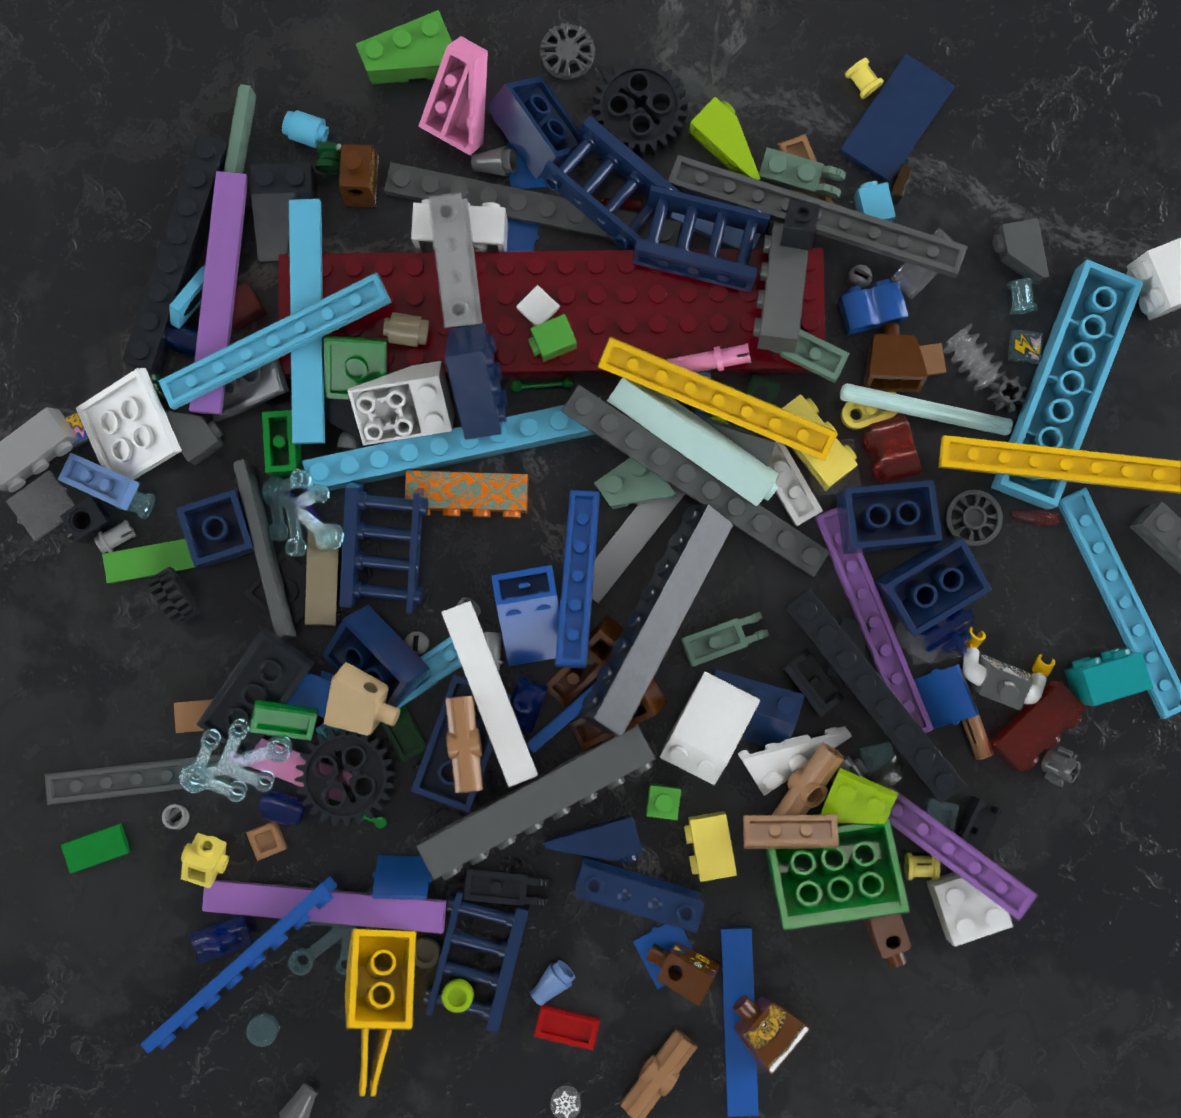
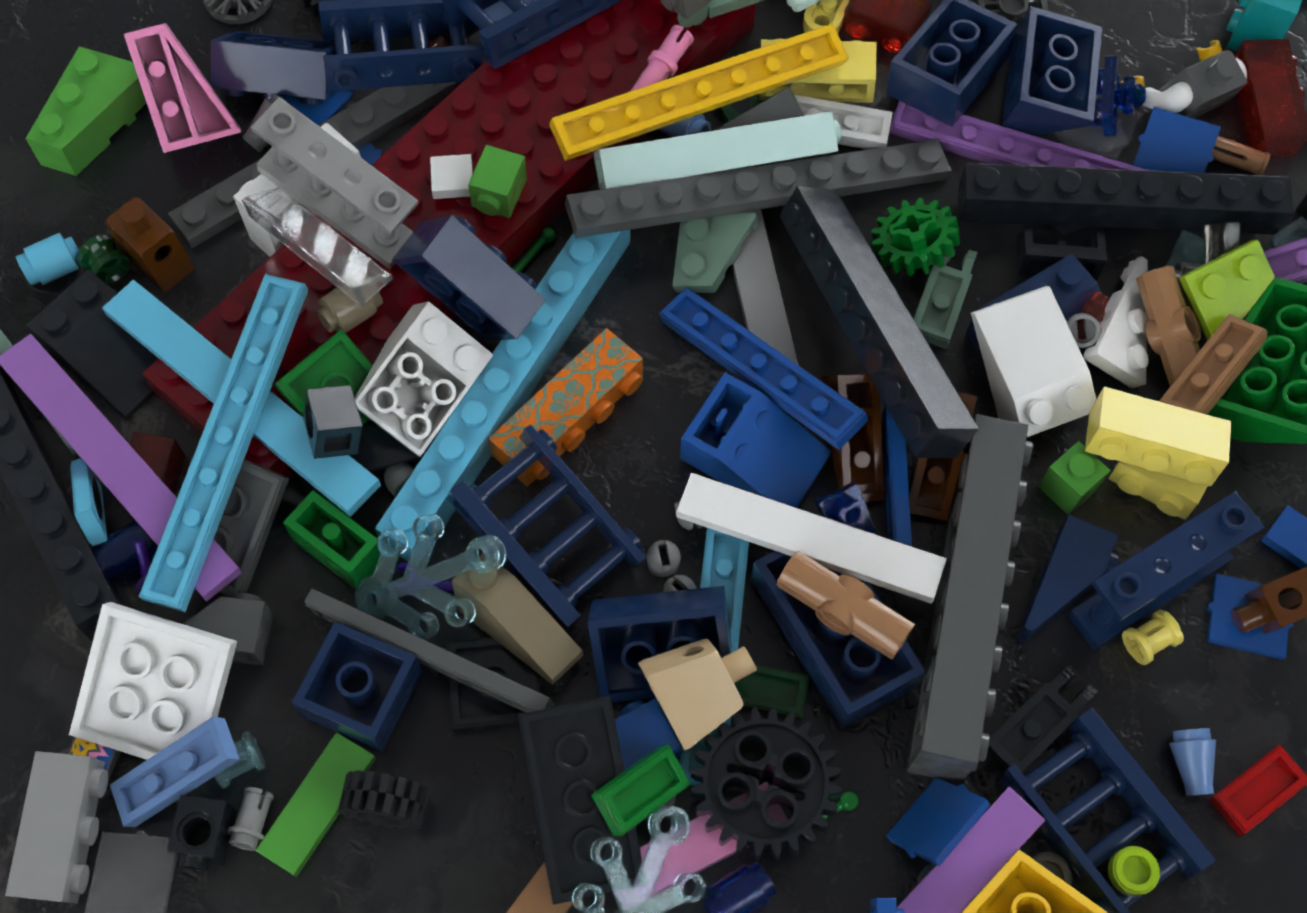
camera: 50 degrees left, 20 degrees down
none -> dark purple hand [134,539,151,596]
none -> clear slope [242,187,393,307]
none -> brick [303,386,362,459]
none -> light grey hinge [646,540,681,577]
none -> green gear [871,198,960,276]
none -> light grey hinge [1067,313,1101,348]
none -> clear red piece [1077,291,1111,340]
none -> light yellow brick [1085,387,1231,486]
none -> light yellow bush [1122,609,1184,665]

